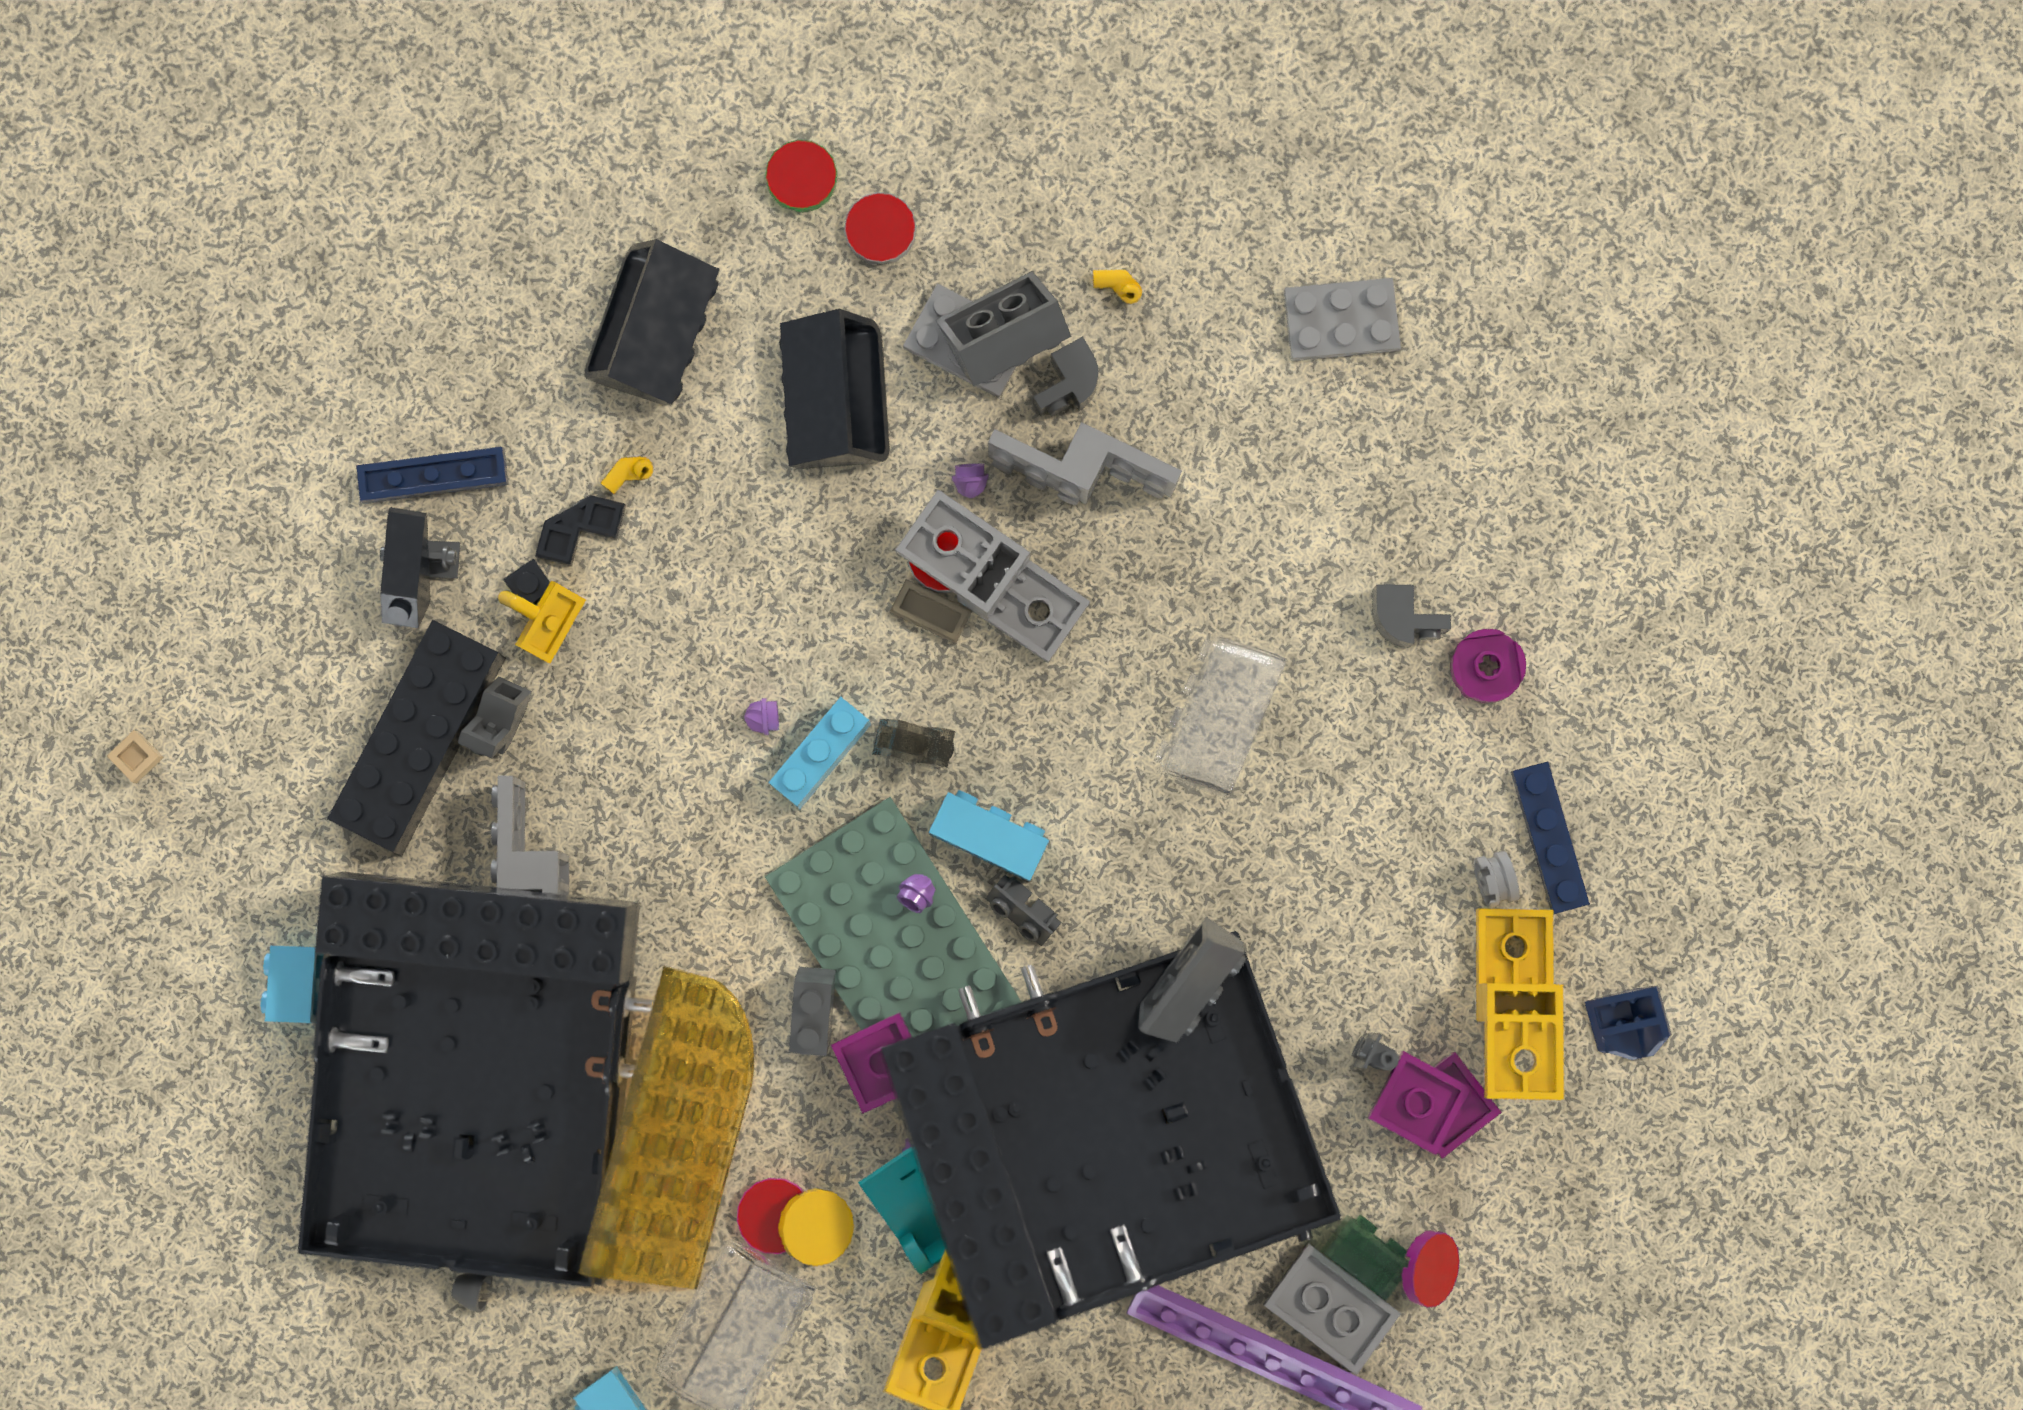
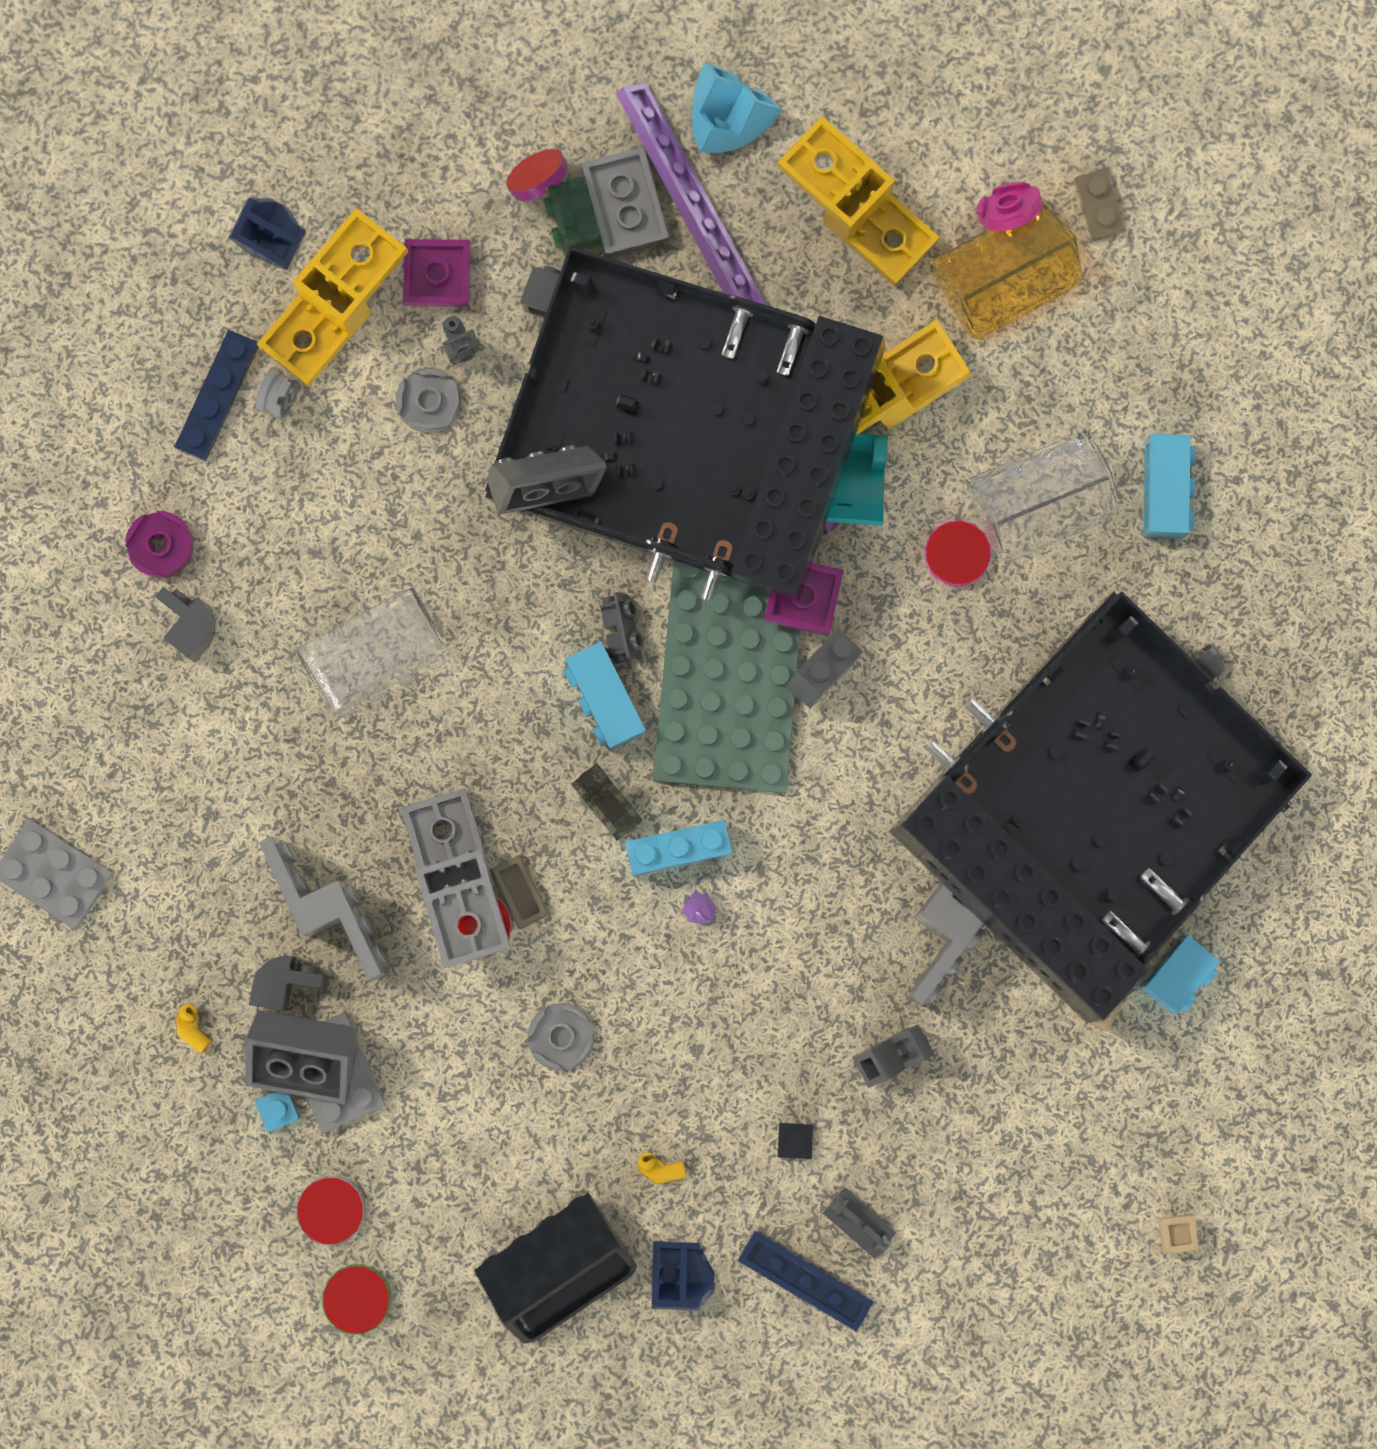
camera: 140 degrees left, 0 degrees up
black brick [327,619,506,855] -> none
black slope [380,507,431,628] -> none
yellow plate [498,580,586,664] -> none
black tile [535,495,626,566] -> none
clear yellow plate [579,966,754,1290] -> none
yellow tile [778,1188,854,1266] -> none
black windscreen [779,309,890,469] -> none
medium lavender plate [897,874,935,913] -> none
medium lavender plate [952,463,989,498] -> none
magenta plate [1367,1051,1471,1155] -> none
none -> medium azure plate [255,1092,301,1132]
none -> light grey tile [396,368,462,433]
none -> dark grey brick [520,266,561,318]
none -> light grey tile [527,1003,595,1071]
none -> dark blue slope [651,1241,714,1311]

